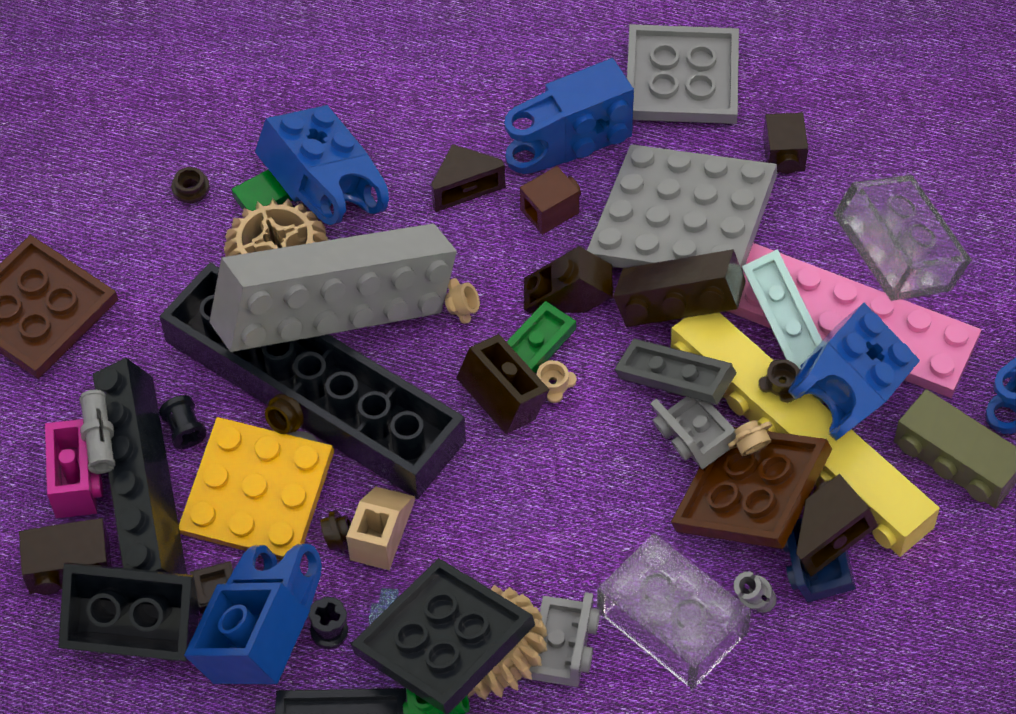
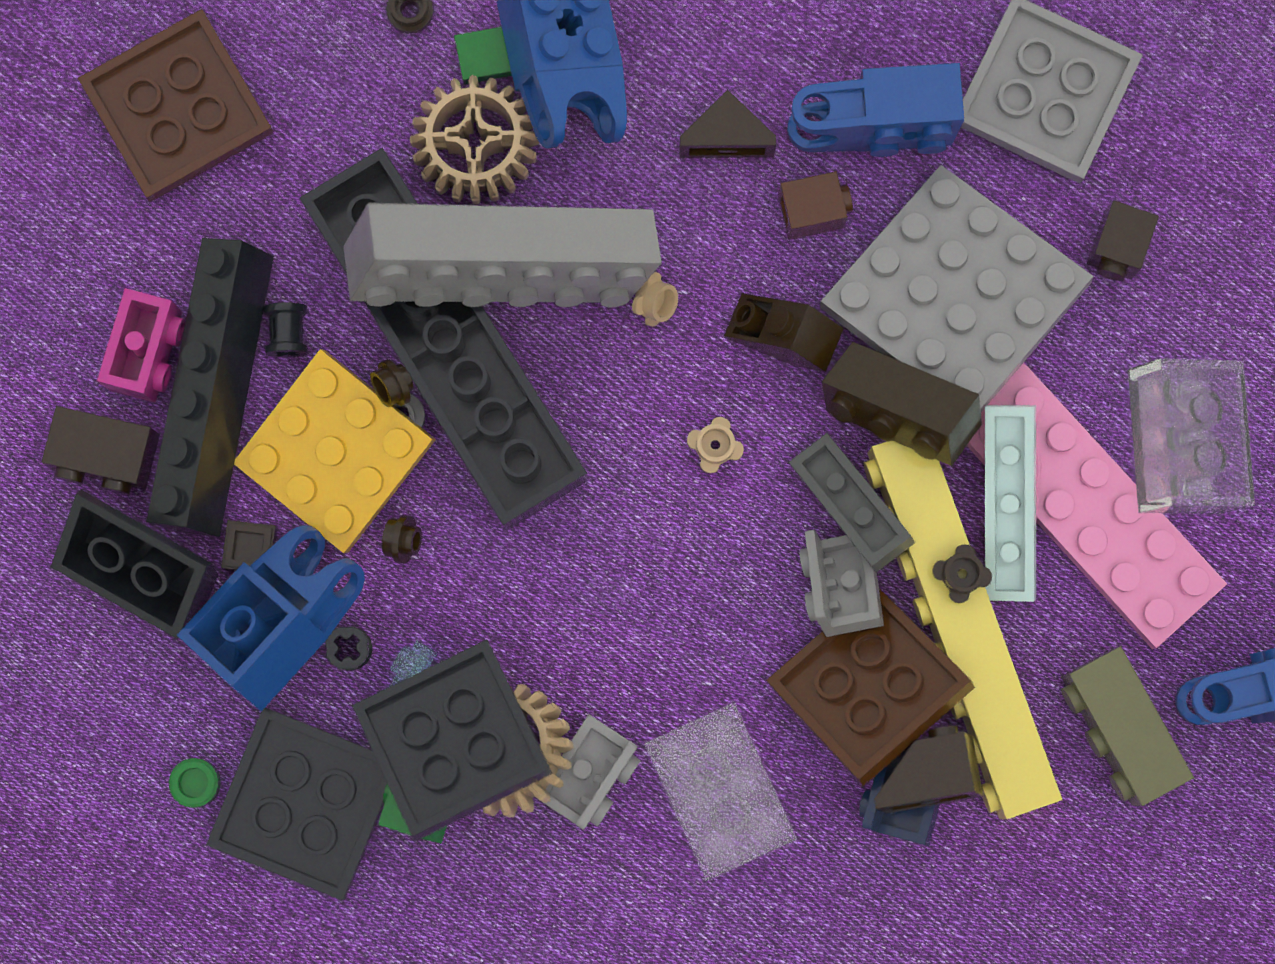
camera: 20 degrees right, 25 degrees up
light grey pin [79,390,115,474] -> none
tan slope [346,486,415,571] -> none
dark brown brick [456,334,550,434] -> none
green plate [507,301,576,373] -> none
tan plate [728,420,772,456] -> none
light grey pin [734,572,776,613] -> none
blue brick [789,303,920,441] -> none

